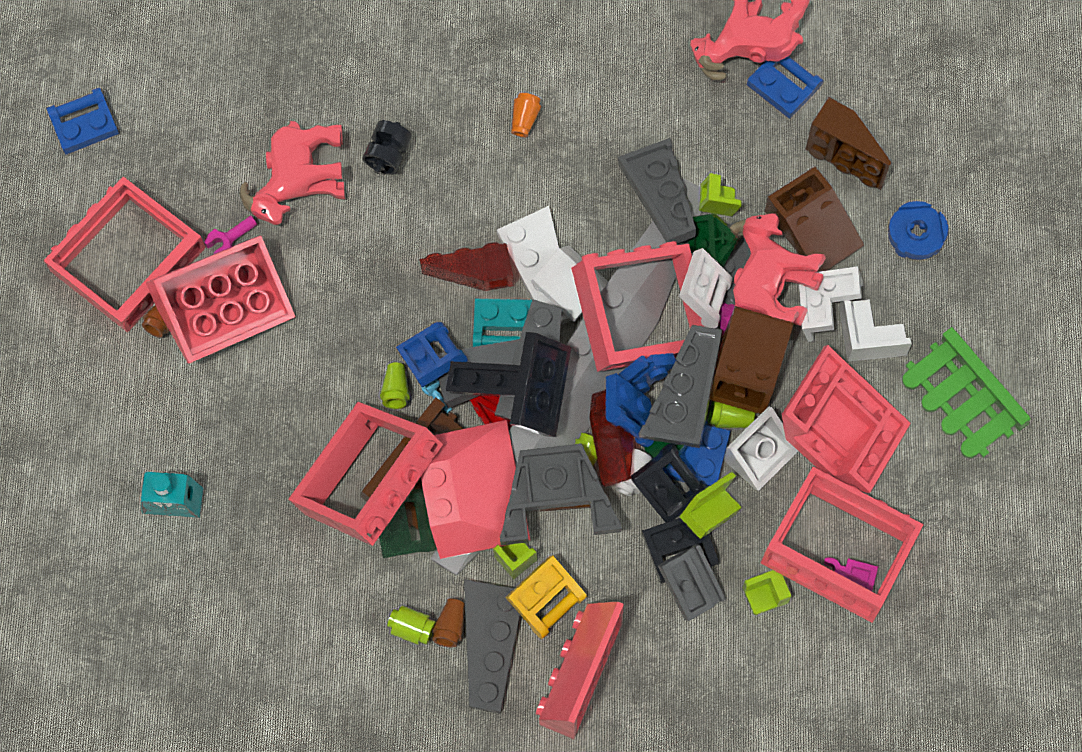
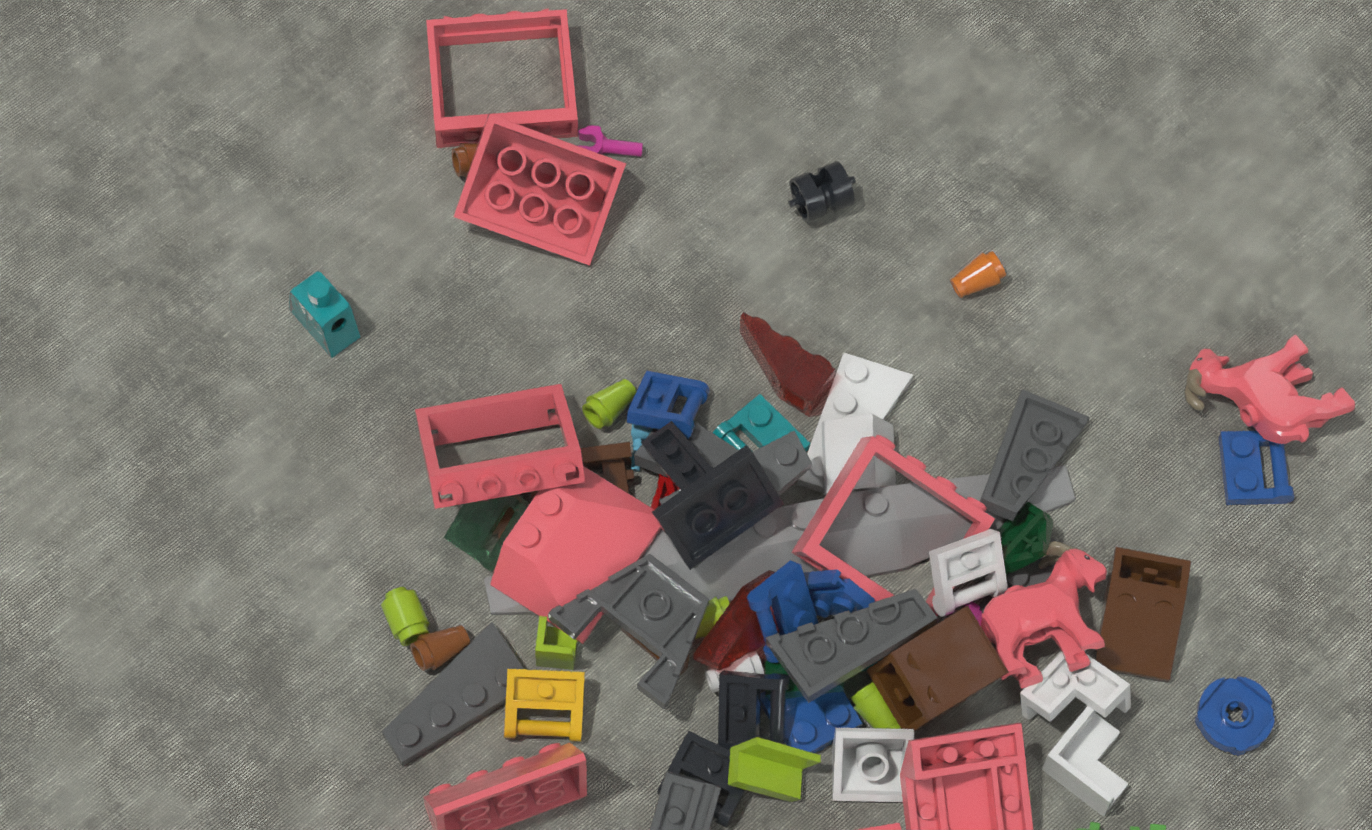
camera: 40 degrees right, 5 degrees down
coral animal [239,121,345,225] -> none
lime panel [699,173,741,217] -> none
reddish brown slope [805,97,891,190] -> none

